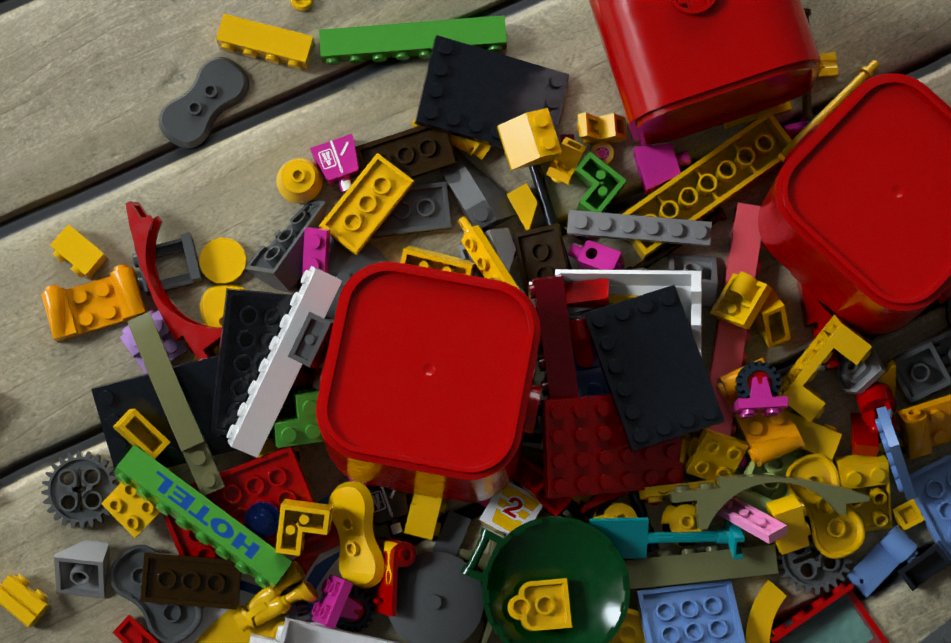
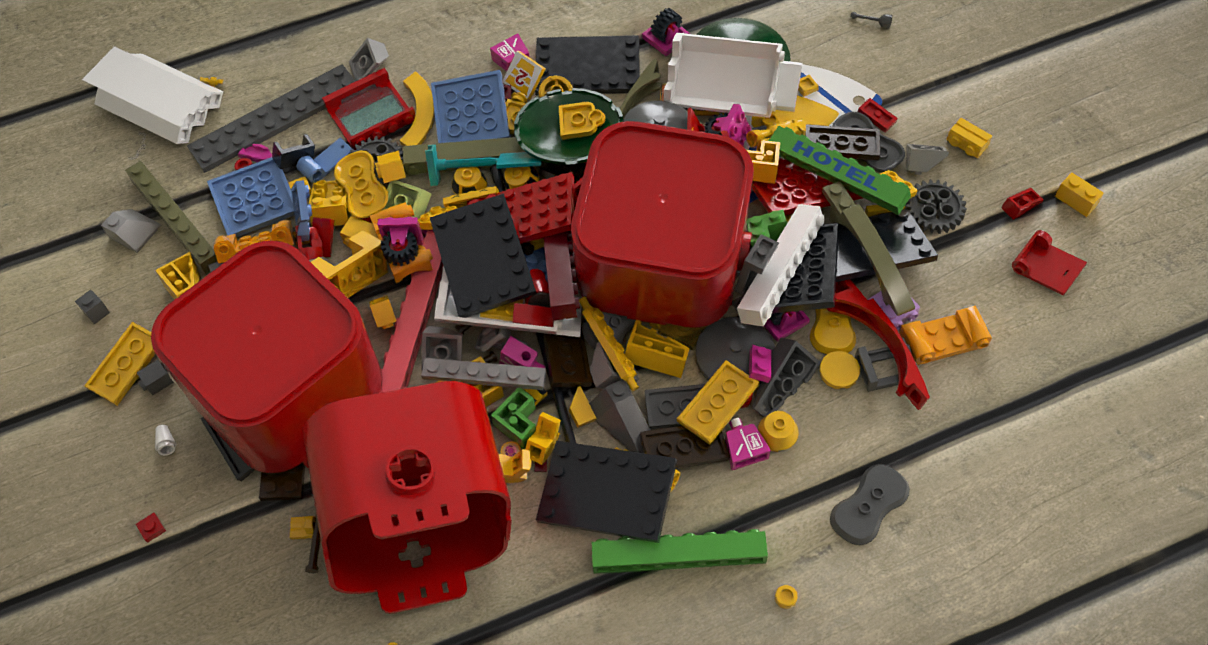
camera: 175 degrees left, 20 degrees down
yellow brick [50,224,108,279] -> none
yellow brick [113,409,170,459] -> none
yellow brick [216,13,315,70] -> none
clear blue plate [244,501,280,538] -> none
yellow slope [497,108,562,171] -> none
olive slope [669,474,870,530] -> none
yellow plate [710,271,772,330] -> none
bright pink plate [716,496,788,544] -> none
yellow bar [778,60,880,161] -> none

